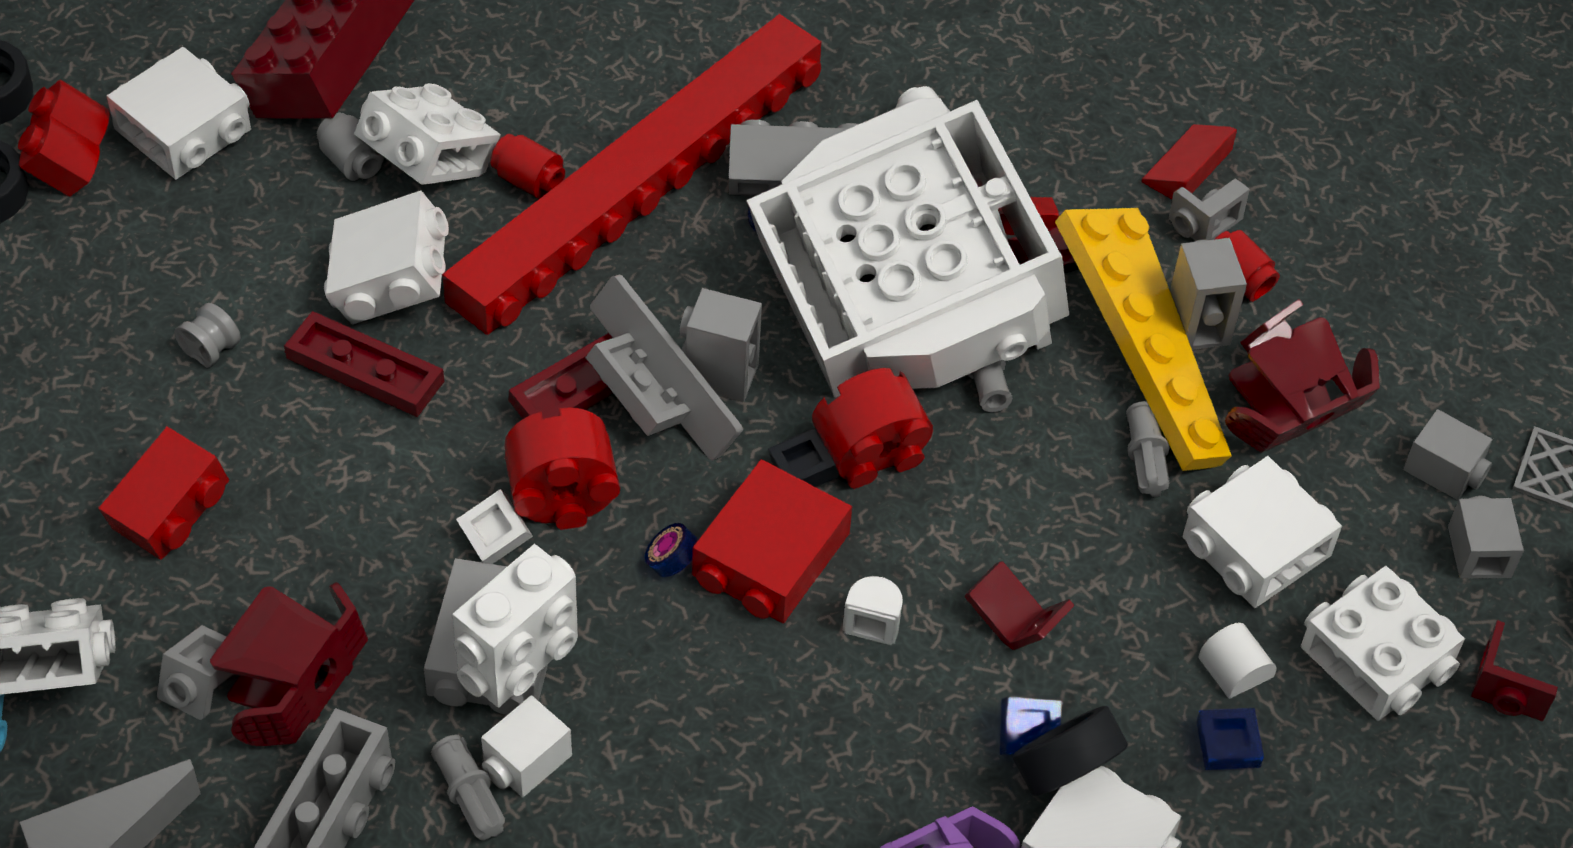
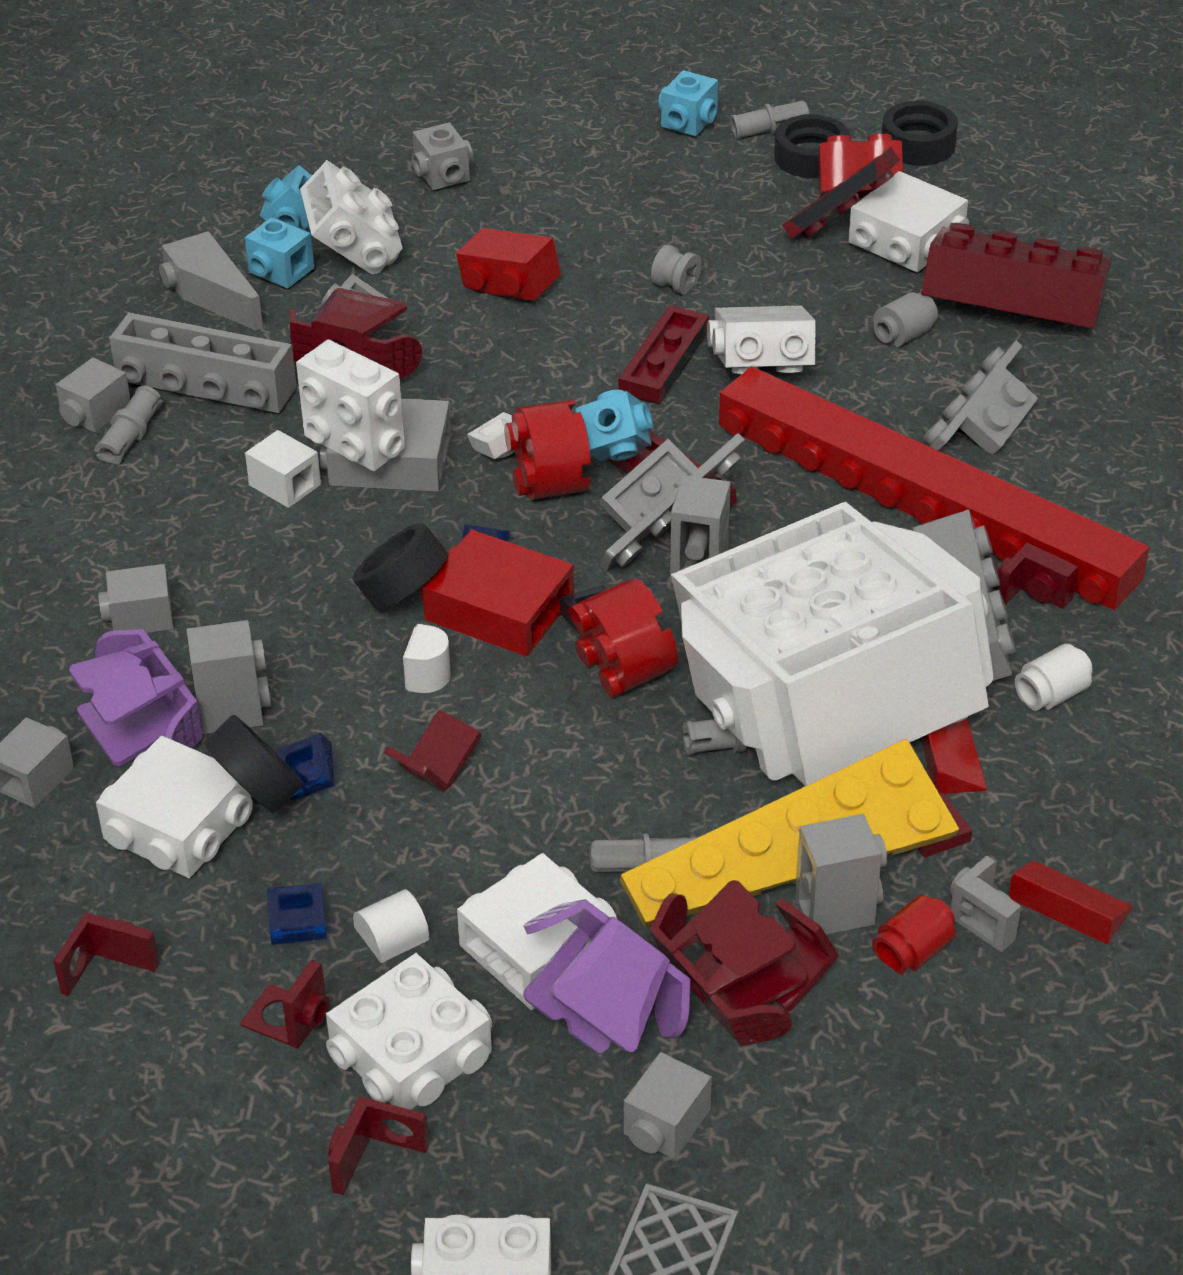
camera: 90 degrees right, 10 degrees down
white brick [354,83,501,185] -> none
light grey axle [431,735,505,840] -> none
red brick [490,134,565,199] -> none
light grey brick [1448,496,1524,578] -> none
none -> light grey brick [187,620,271,734]
none -> dark red bracket [240,960,329,1049]
none -> medium azure brick [244,217,314,288]
none -> black tyre [352,523,448,610]
none -> medium lavender piece [523,899,690,1053]
none -> medium azure brick [575,390,653,462]
none -> plate [782,147,901,239]
none -> light grey bracket [922,340,1038,454]
none -> dark red bracket [997,543,1078,609]

